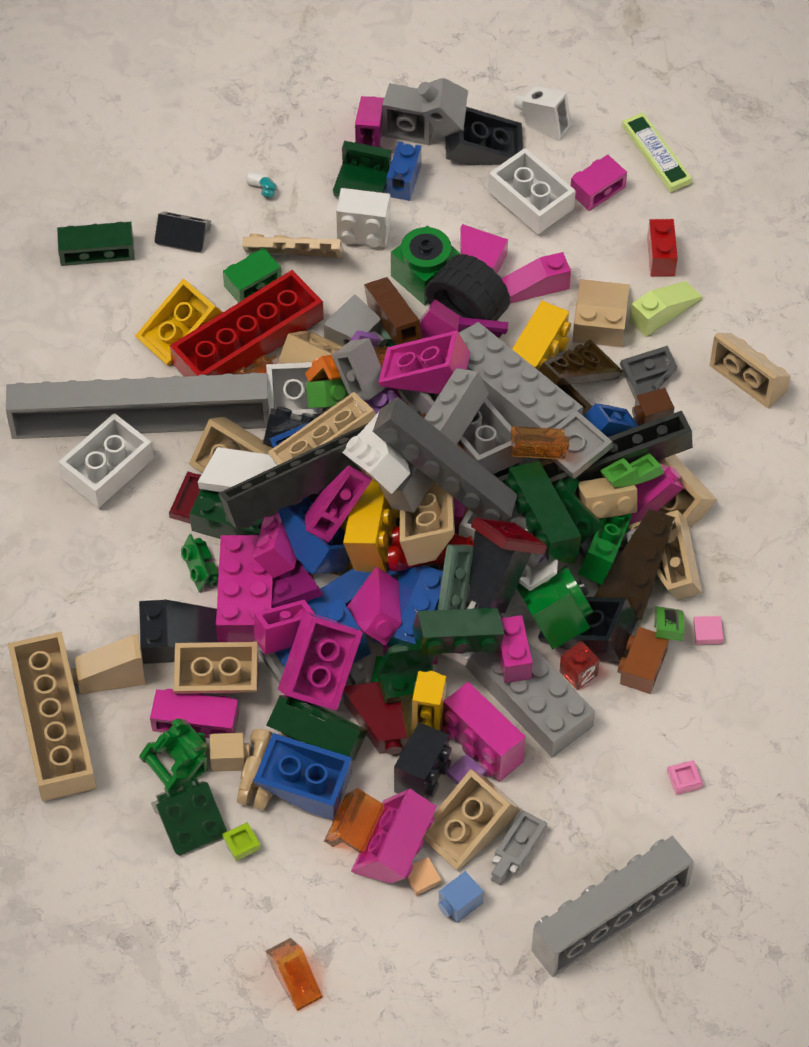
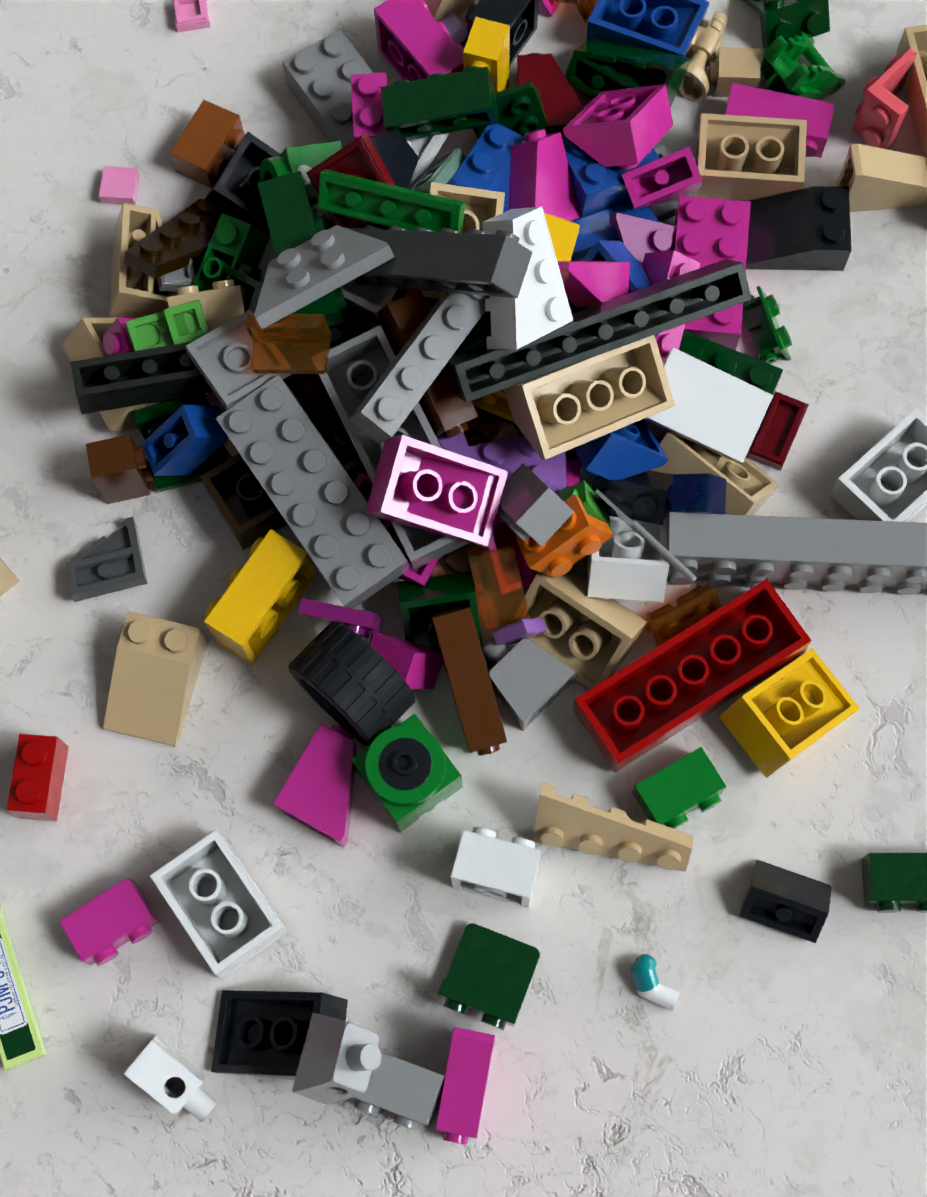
camera: 170 degrees left, 15 degrees up
blue brick [386,141,422,201] -> none
dark pink slope [502,252,571,303] -> none
dark brown wing [539,339,623,386] -> none
clear red brick [559,641,600,690] -> none
yellowish green slope [629,281,703,337] -> none
bright green slope [654,606,684,641] -> none
none -> light grey wing [254,225,395,329]
none -> green tile [317,169,465,233]
none -> light grey piece [595,489,696,582]
none -> clear blue brick [669,473,727,514]
none -> coral bracket [852,49,917,150]

